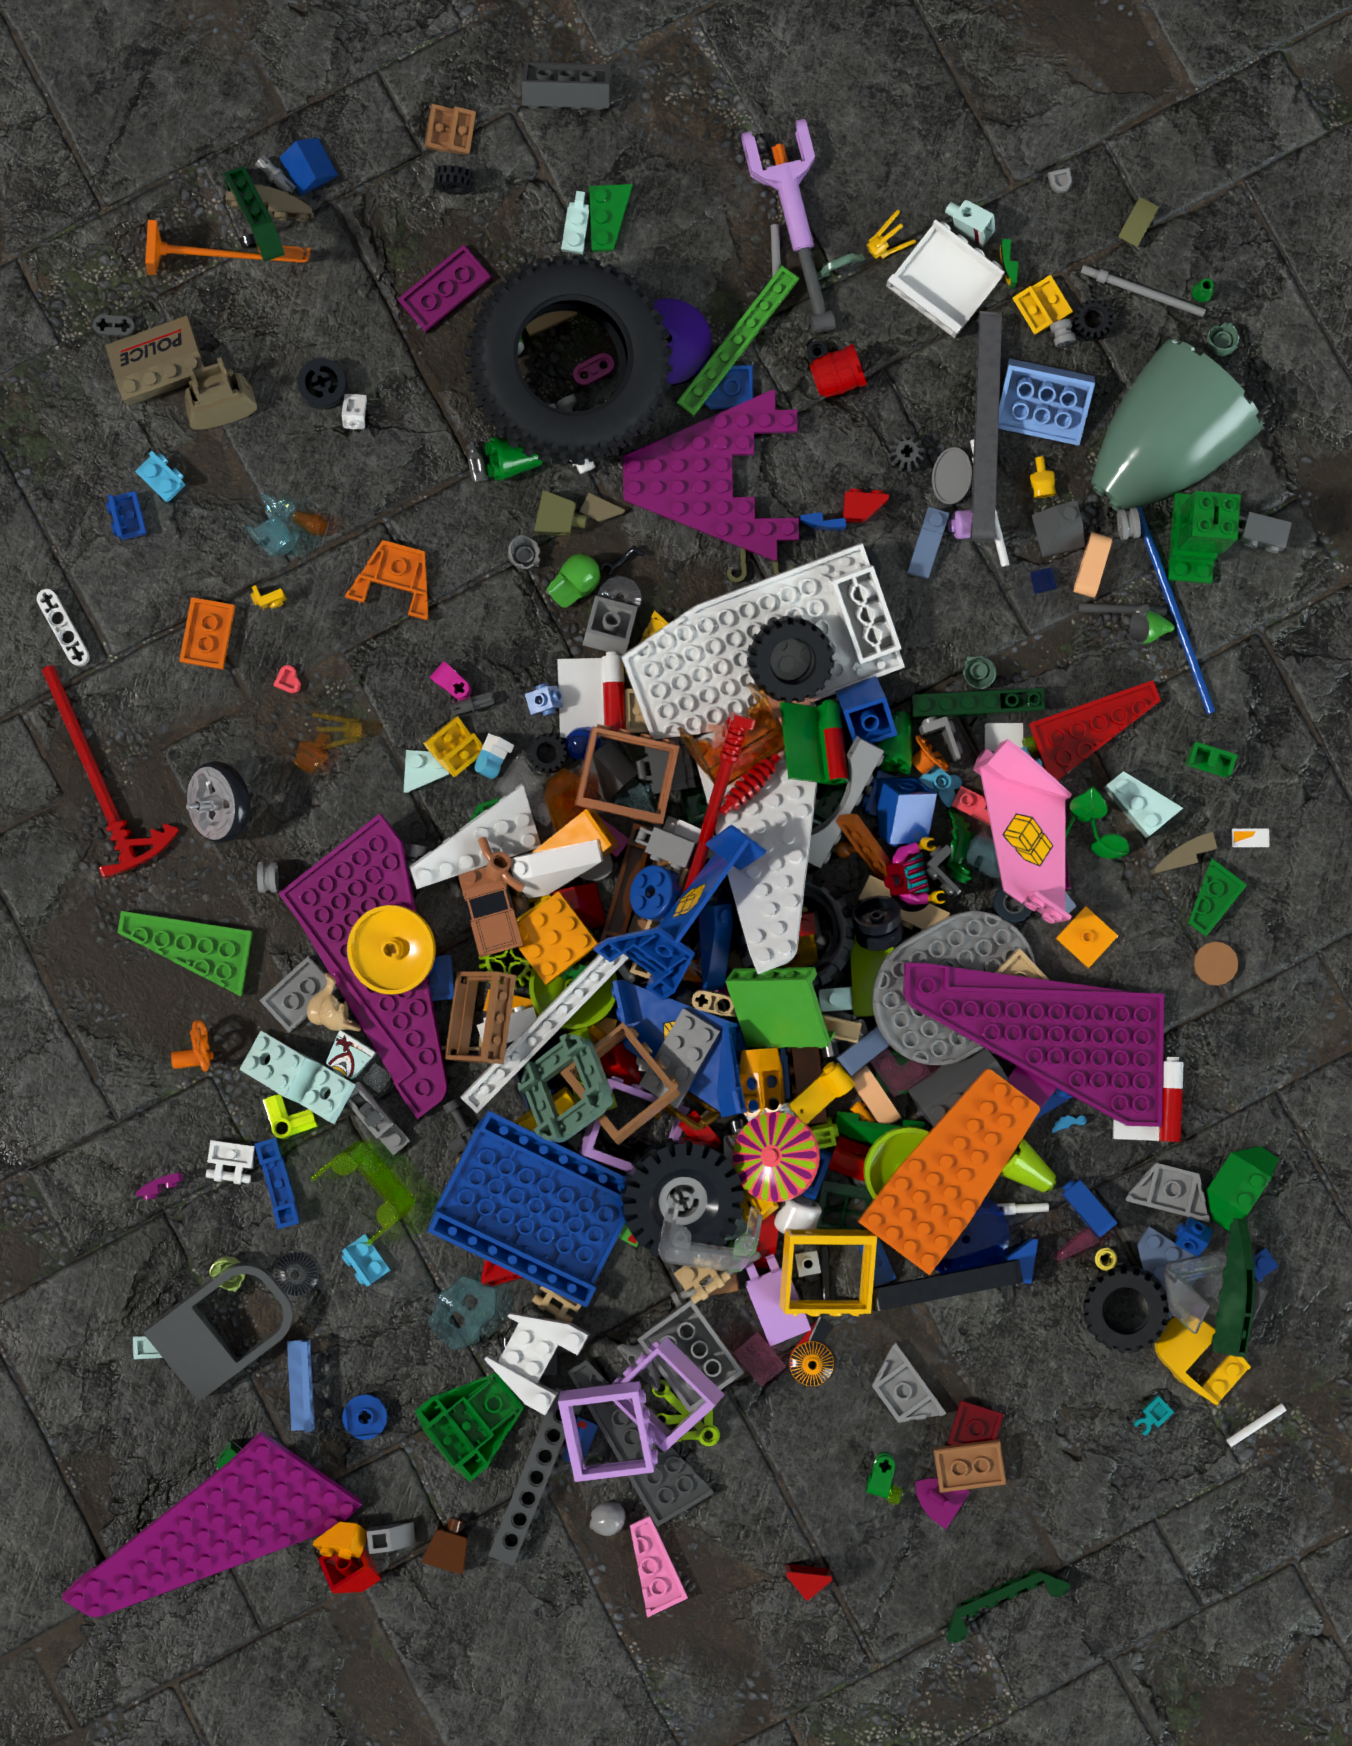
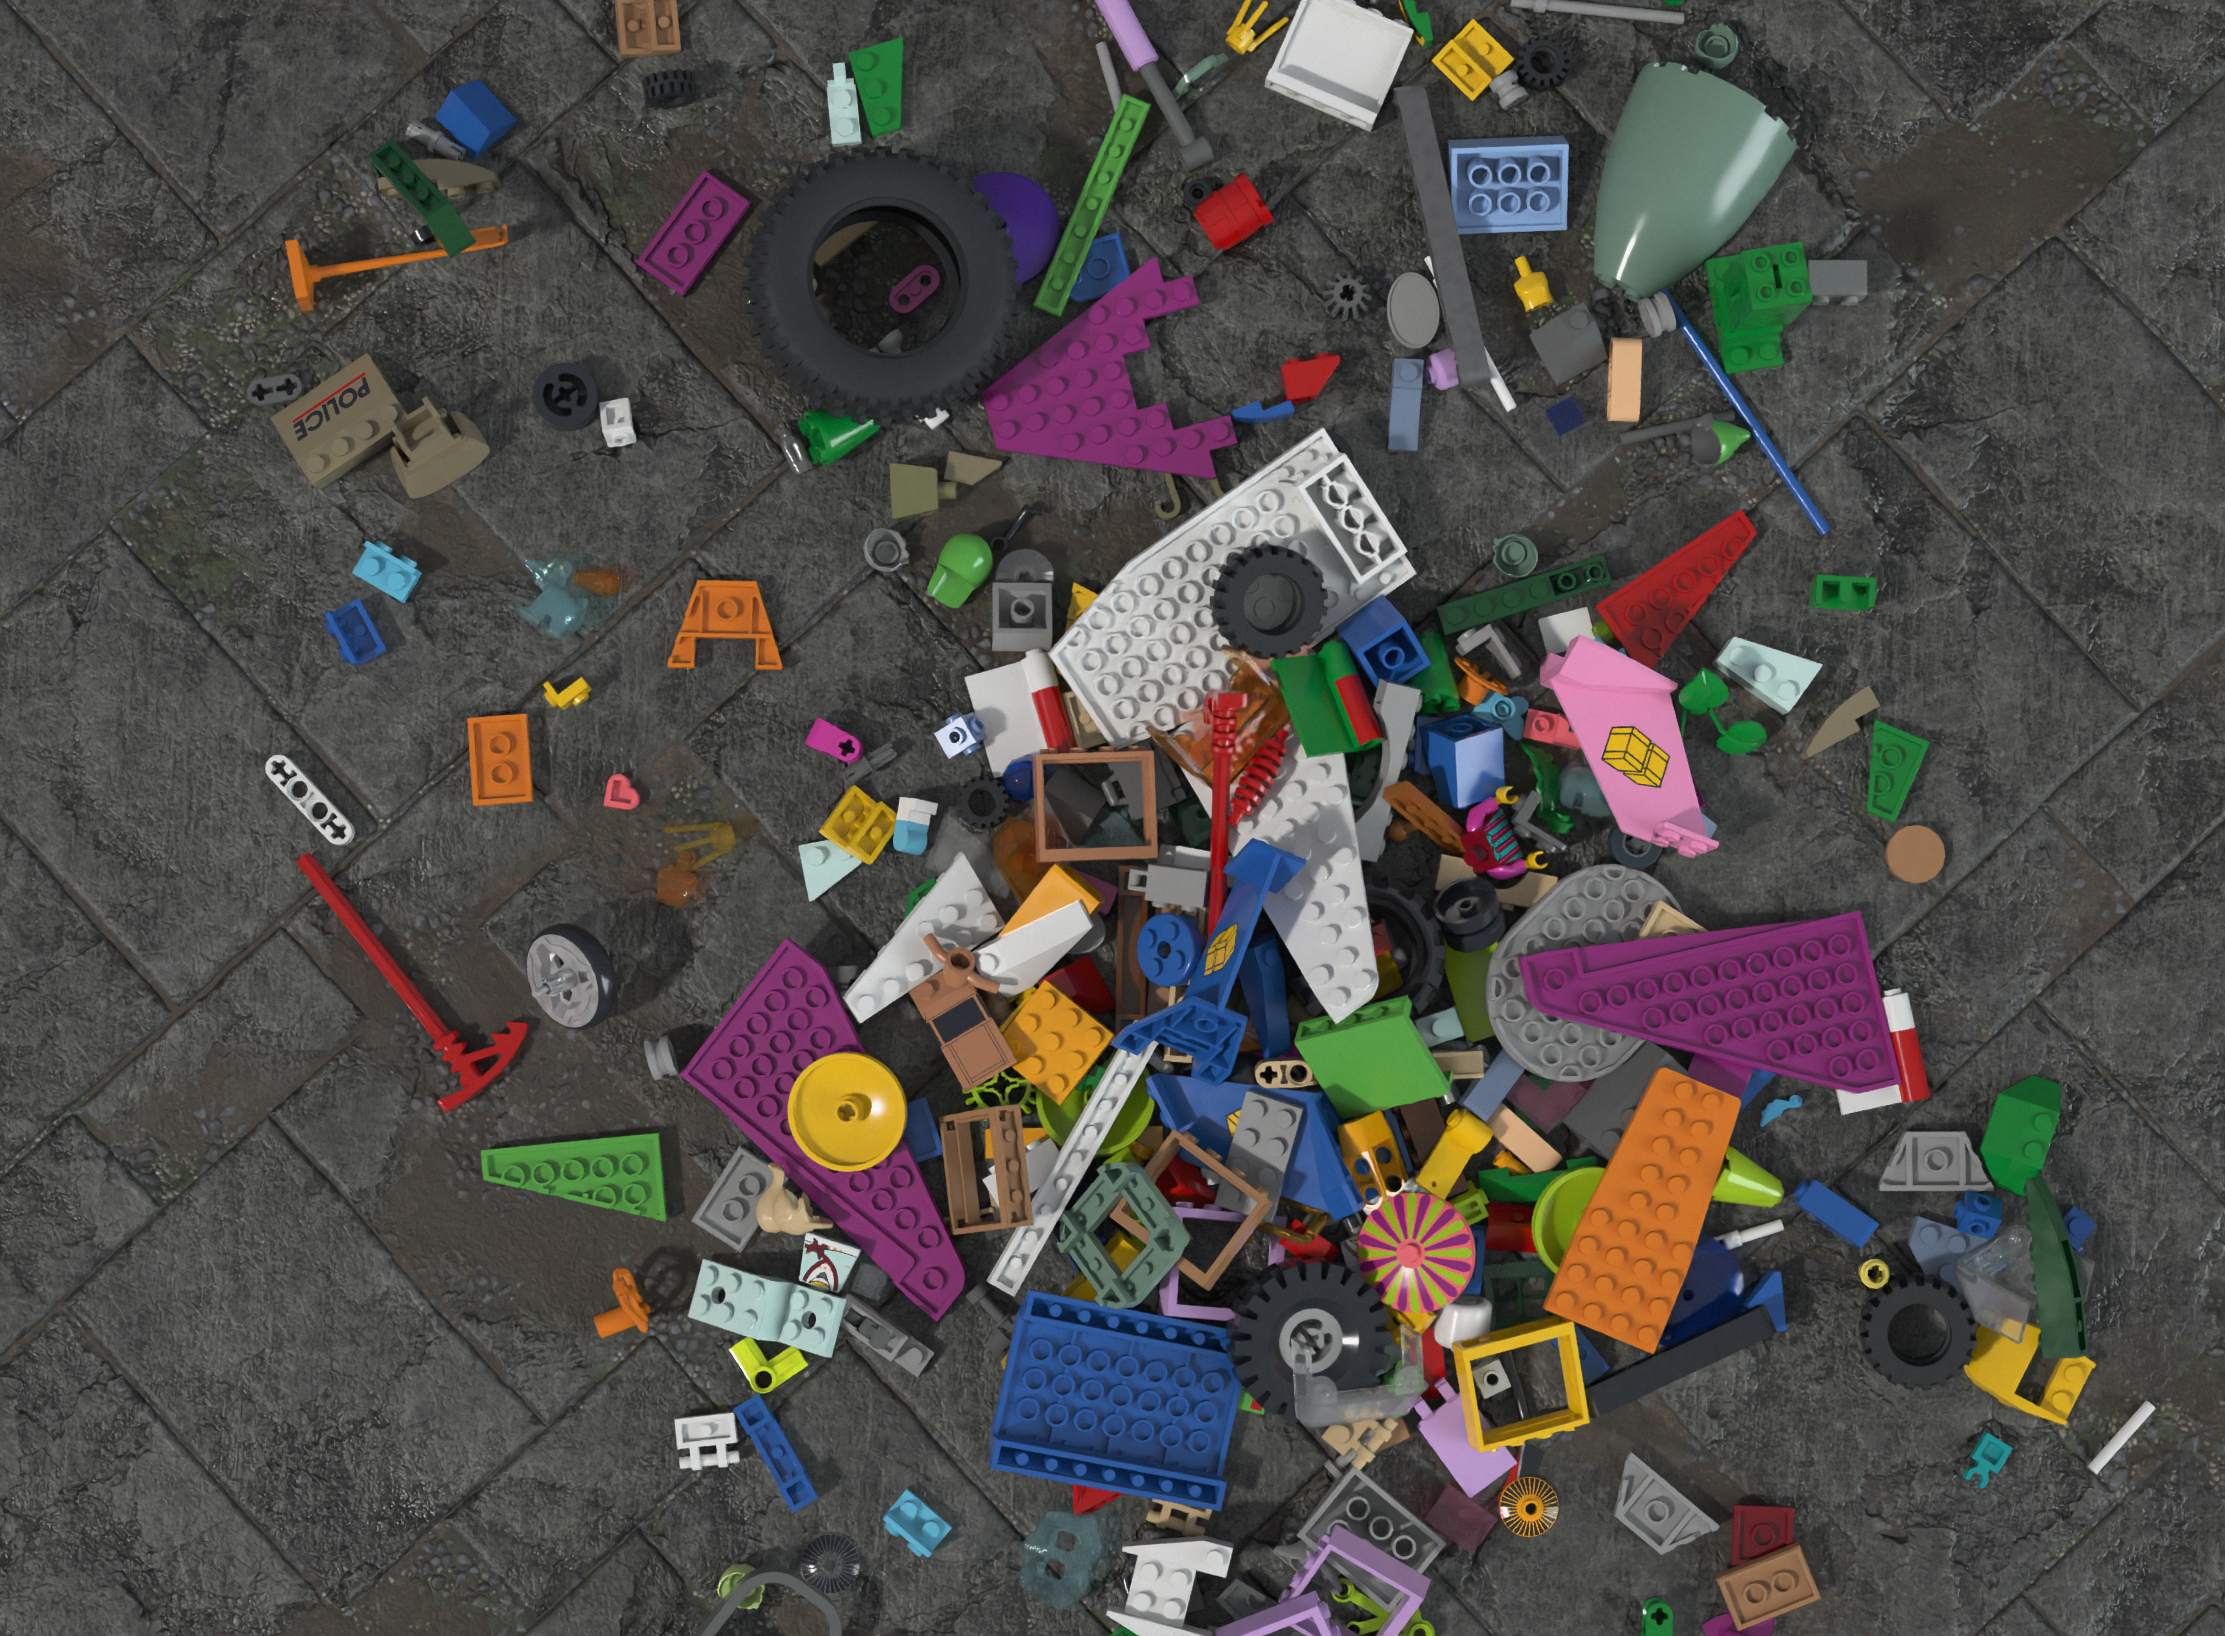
camera: 20 degrees left, 0 degrees up
magenta slope [136,1172,183,1200] -> none
clear neon green windscreen [309,1141,414,1248] -> none
clear pink slope [1053,1227,1100,1261] -> none
light orange plate [1055,906,1118,968] -> none
white sticker [1232,829,1269,847] -> none

